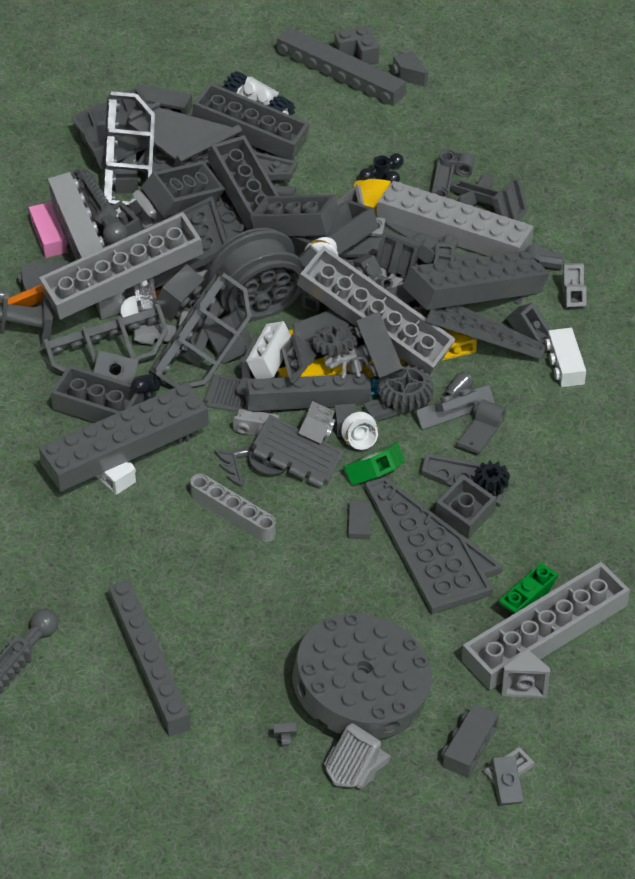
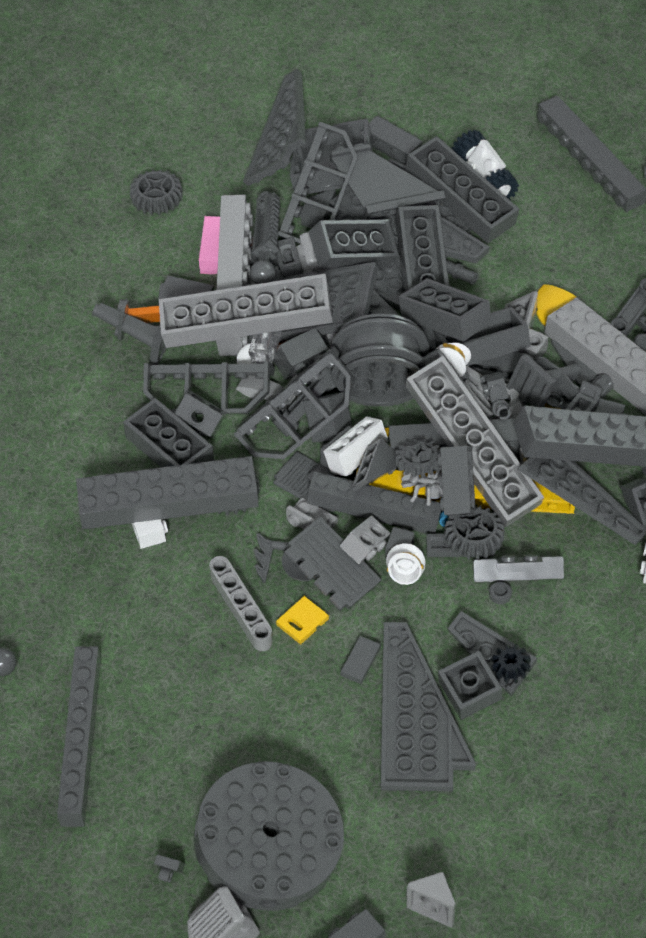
camera: 25 degrees right, 5 degrees up
black piece [131,373,162,401] -> none
dark grey brick [334,26,379,65] -> none
green slope [343,442,405,485] -> none
black piece [359,153,404,183] -> none
dark grey cone [444,371,474,396] -> none
dark grey door [457,399,507,454] -> none
light grey brick [462,562,630,691] -> none
green slope [499,562,558,614] -> none
none -> dark grey wing [243,69,306,186]
none -> yellow piece [276,596,329,645]
none -> dark grey tile [489,582,512,604]

